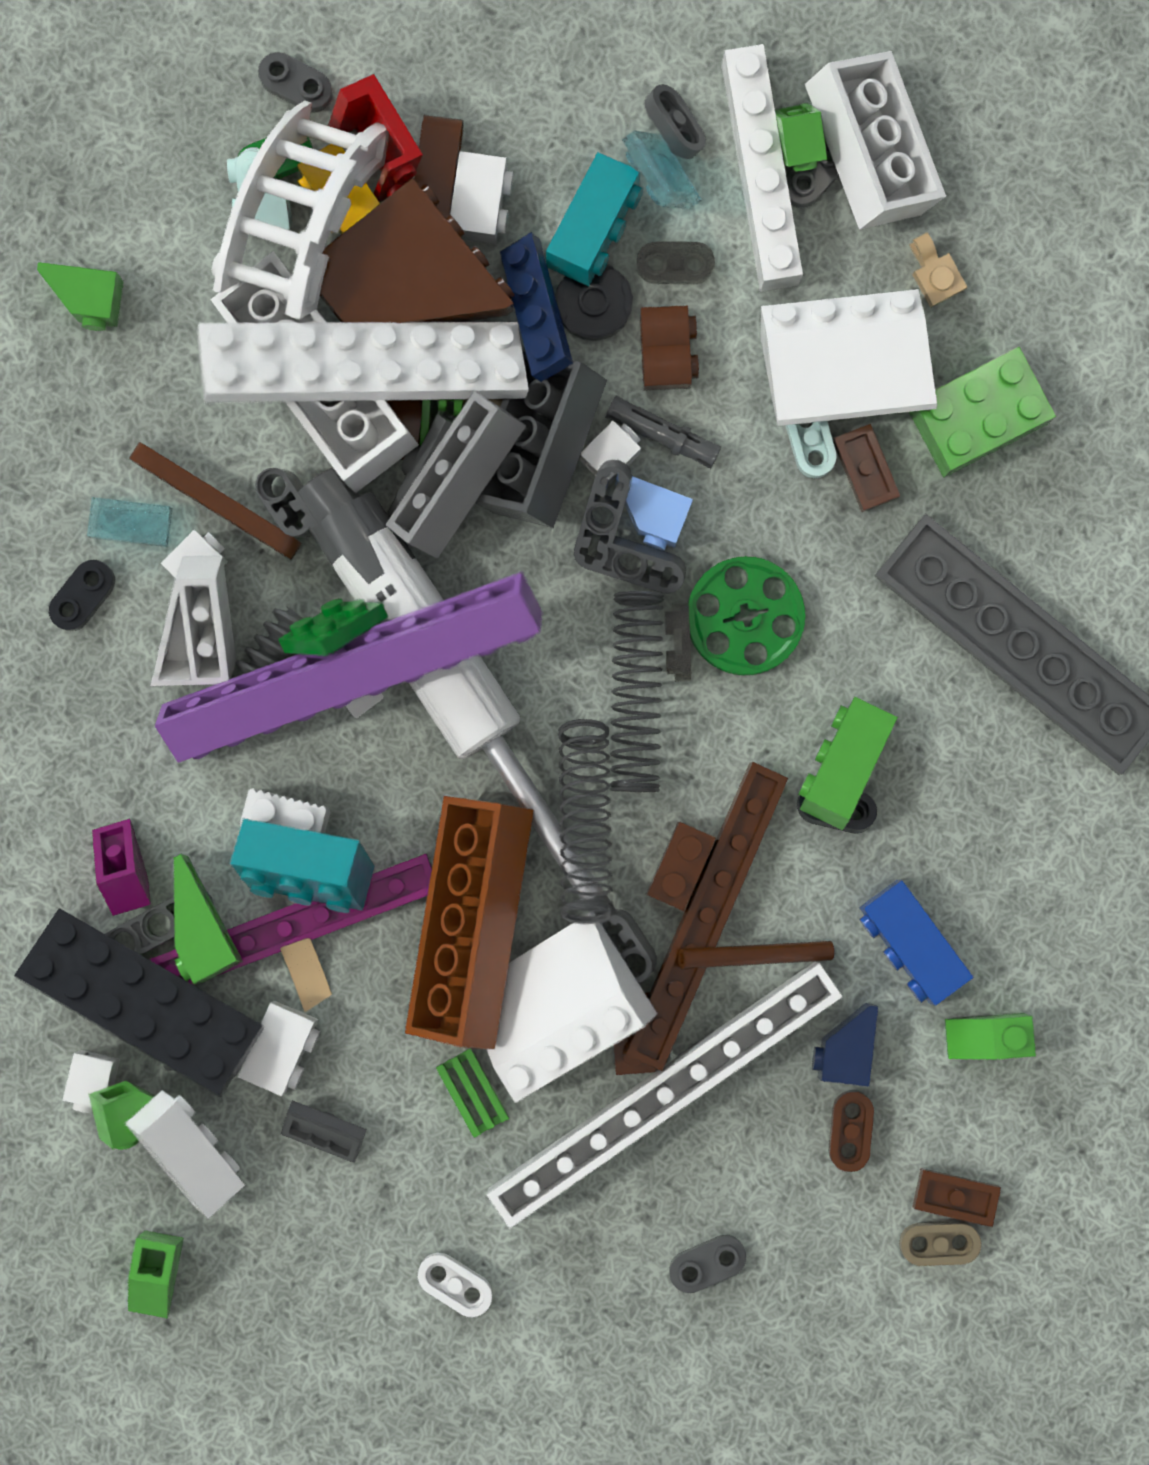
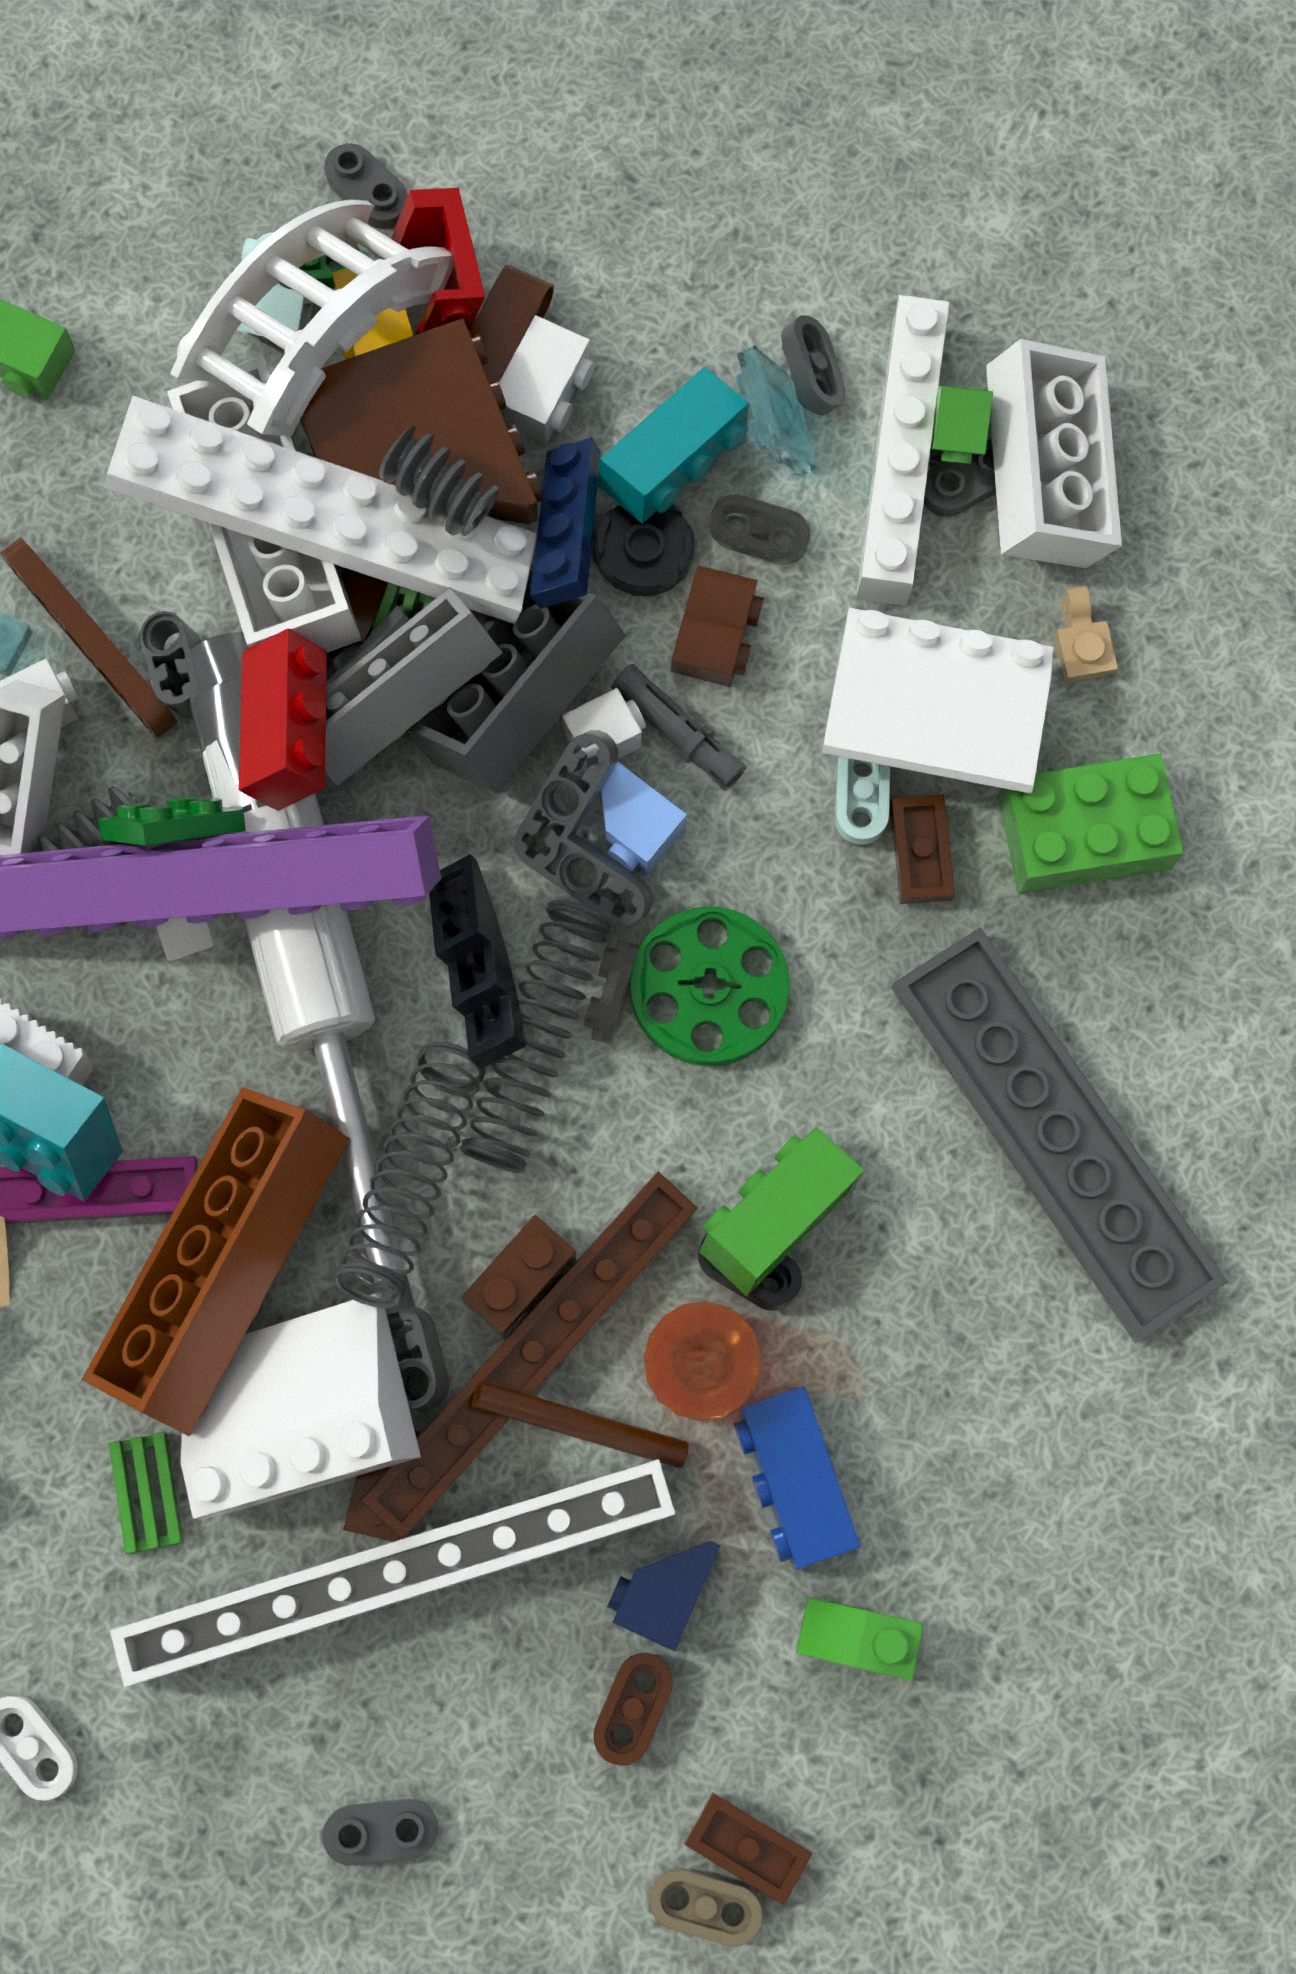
camera: 15 degrees right, 10 degrees down
none -> red brick [239,628,326,811]
none -> dark grey piece [379,426,500,537]
none -> black slope [429,854,526,1069]
none -> clear orange wheel [644,1301,762,1421]

